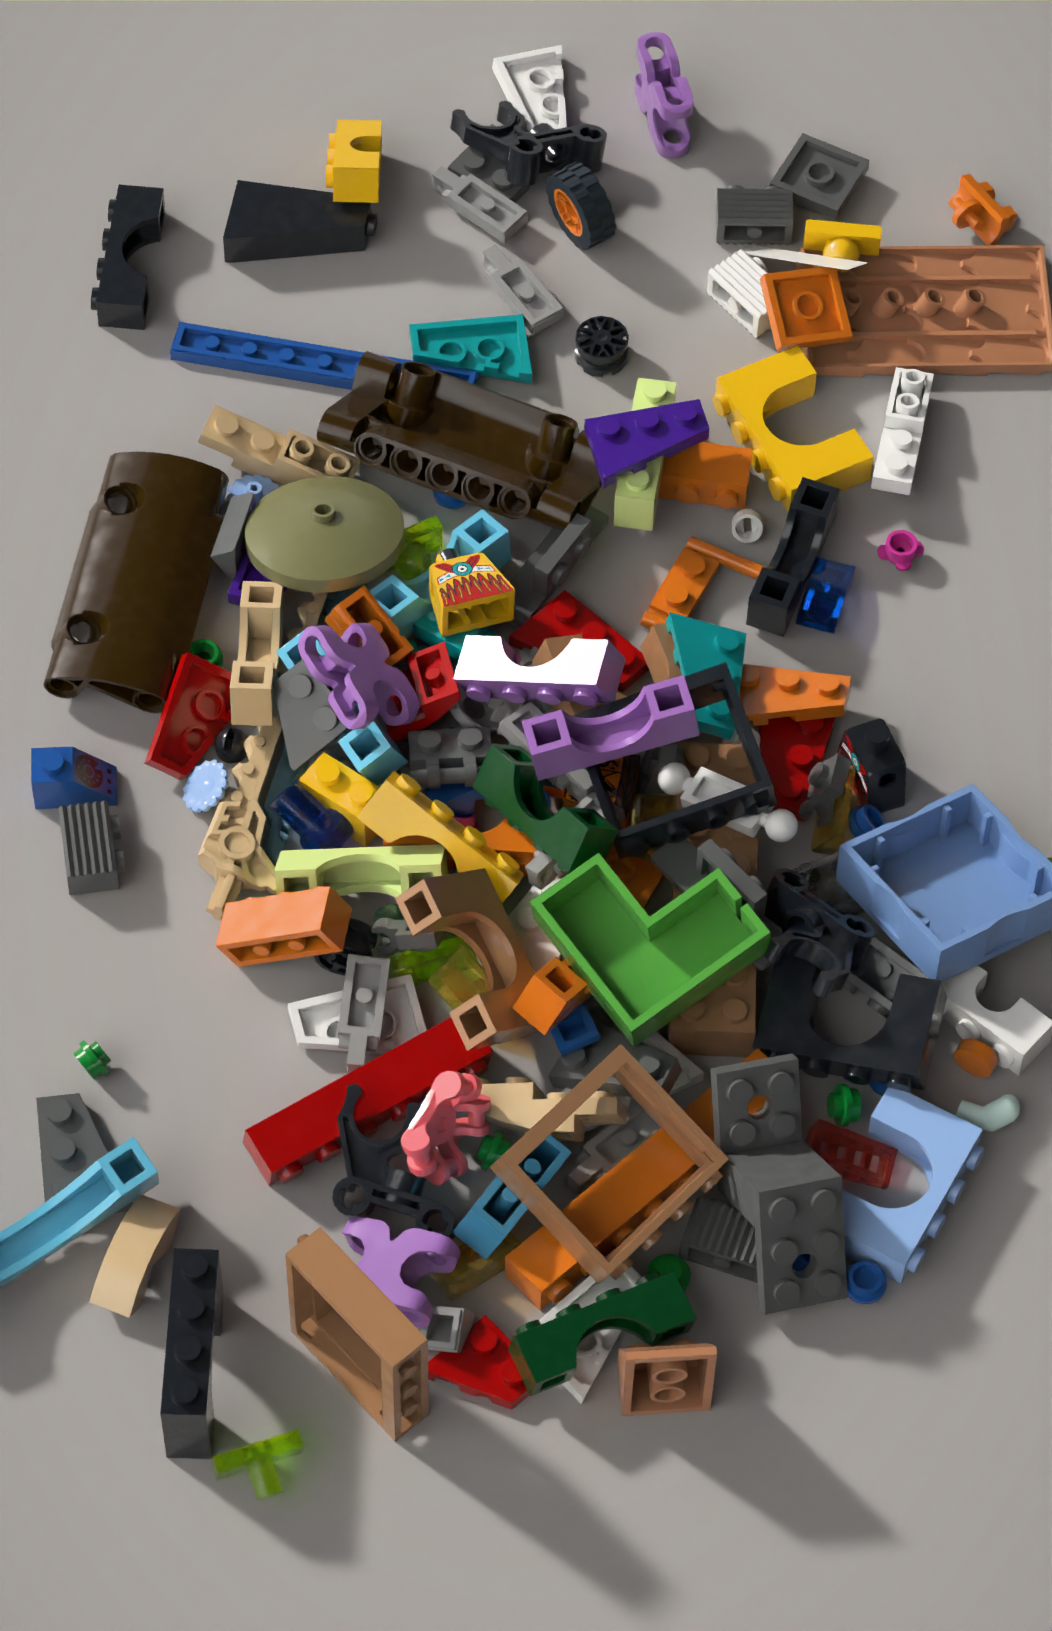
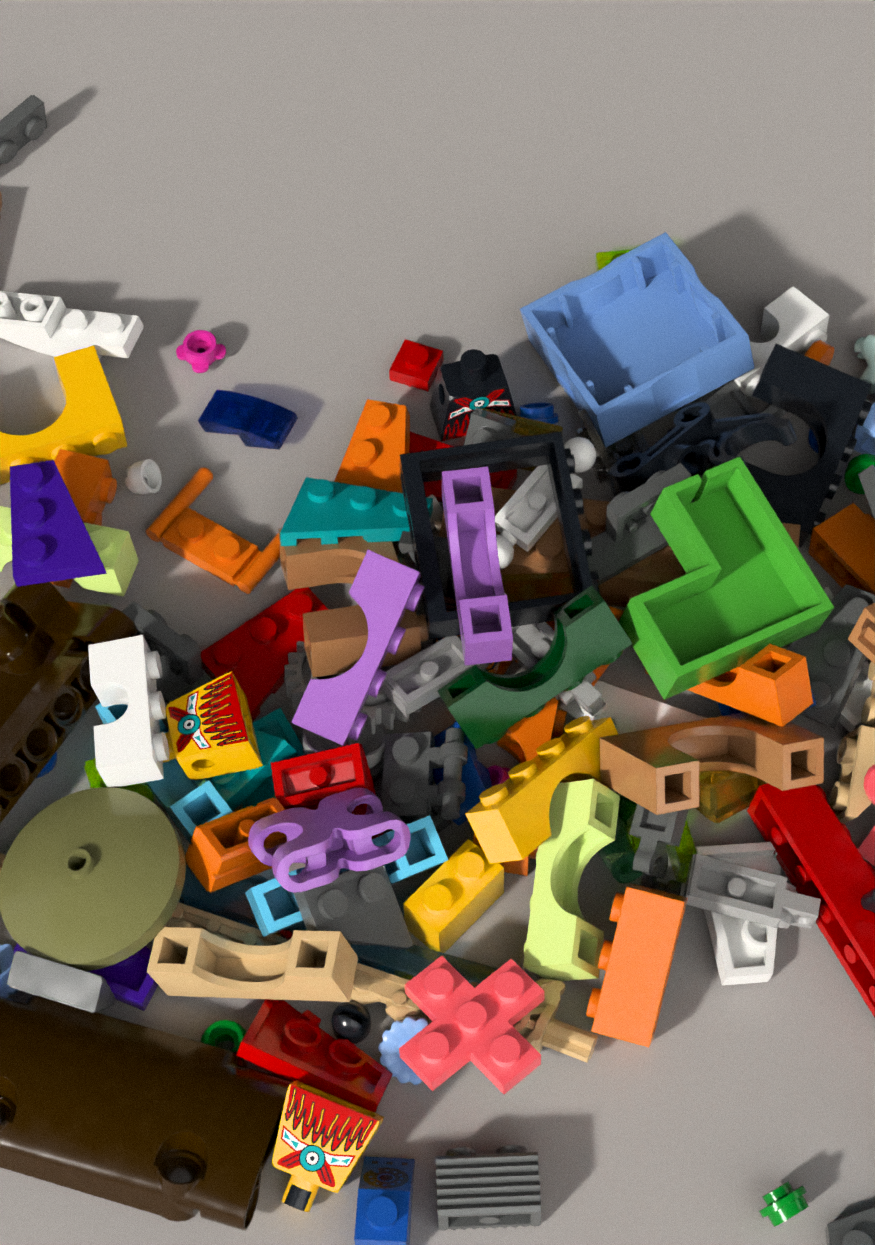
camera: 80 degrees left, 0 degrees up
clear blue piece [270,779,354,850] -> none
black arch [746,477,840,637] -> none
none -> white arch [88,635,169,788]
none -> torso [272,1080,384,1212]
none -> red plate [389,339,444,392]
none -> coral plate [399,955,545,1094]

